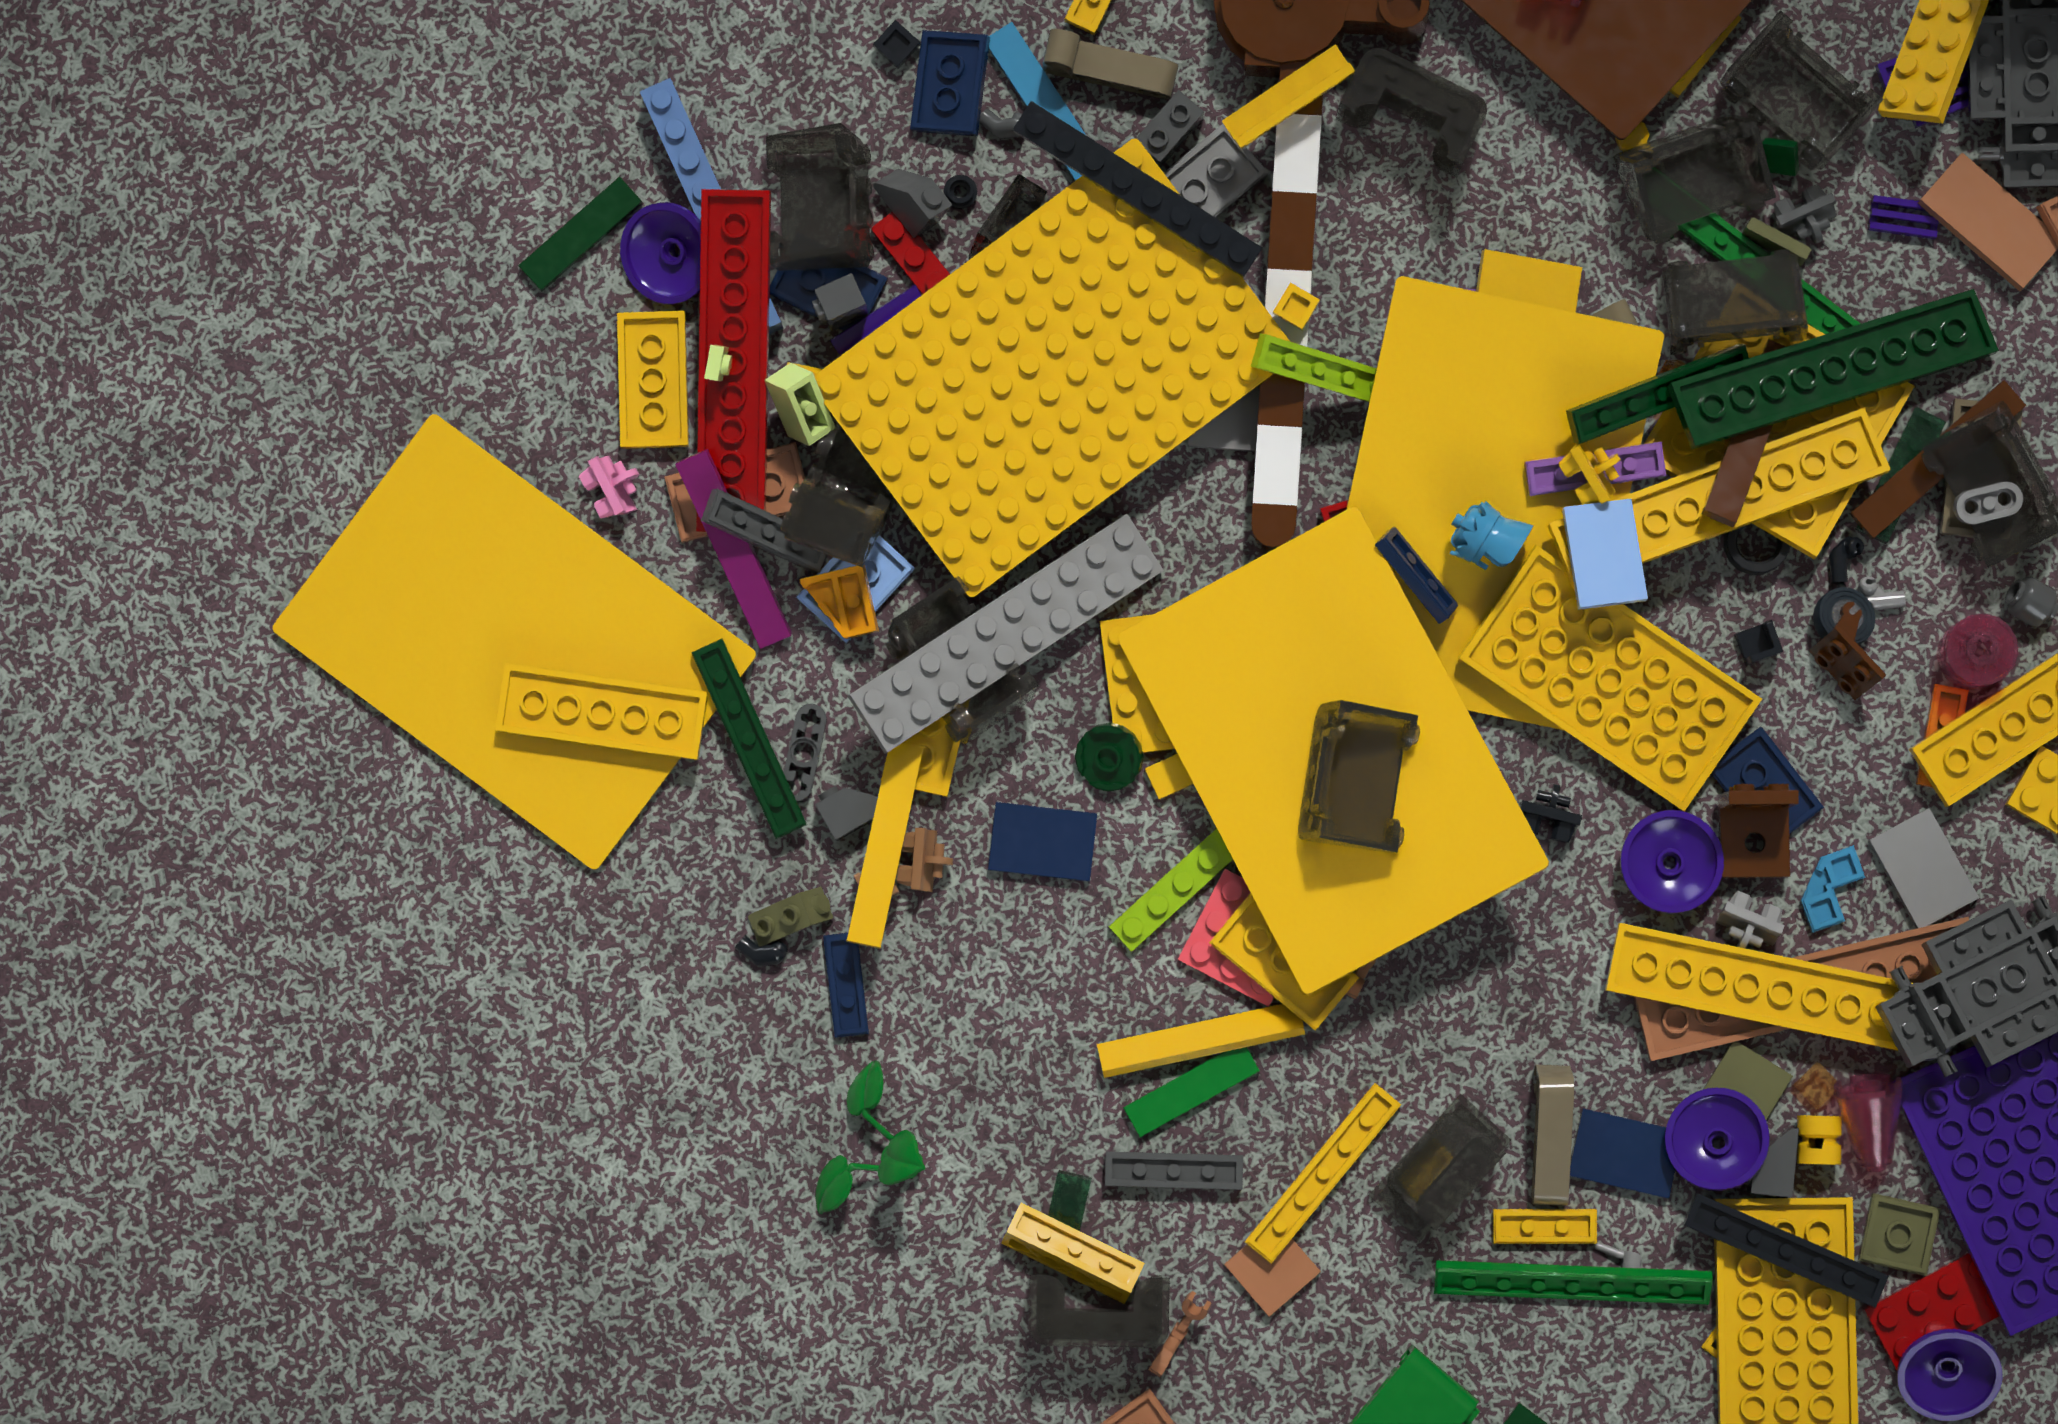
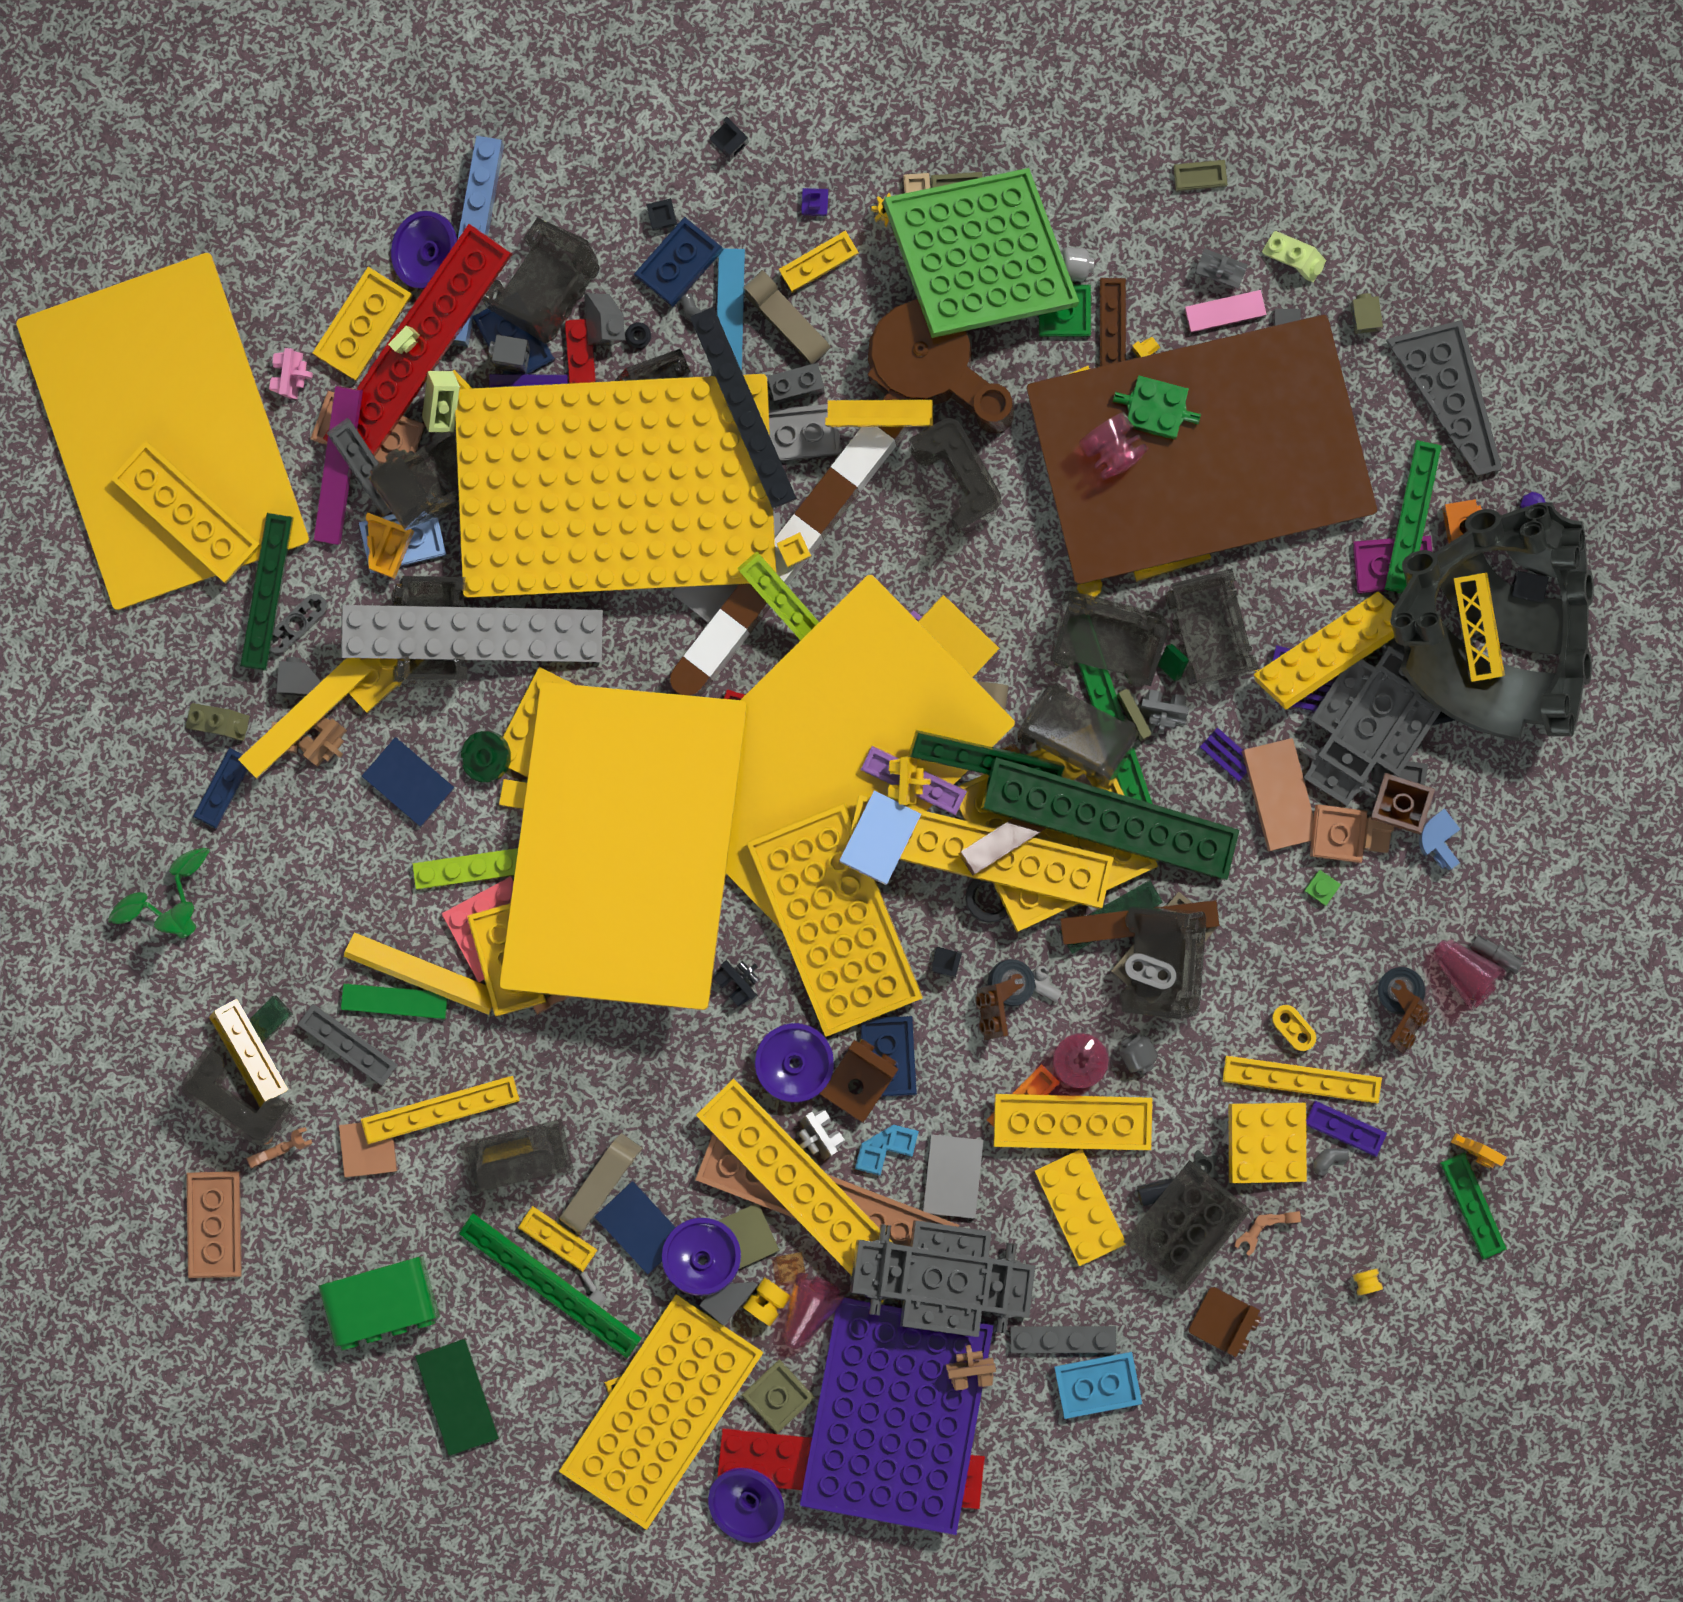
camera: 30 degrees right, 0 degrees up
dark green tile [518,176,643,292] -> none
black arm [735,935,788,967] -> none
clear smoke windscreen [1298,700,1420,853] -> none
dark blue tile [1375,527,1458,624] -> none
dark azure hat [1449,501,1534,570] -> none
black plate [1682,1193,1889,1308] -> none
black arm [1829,536,1864,584] -> none

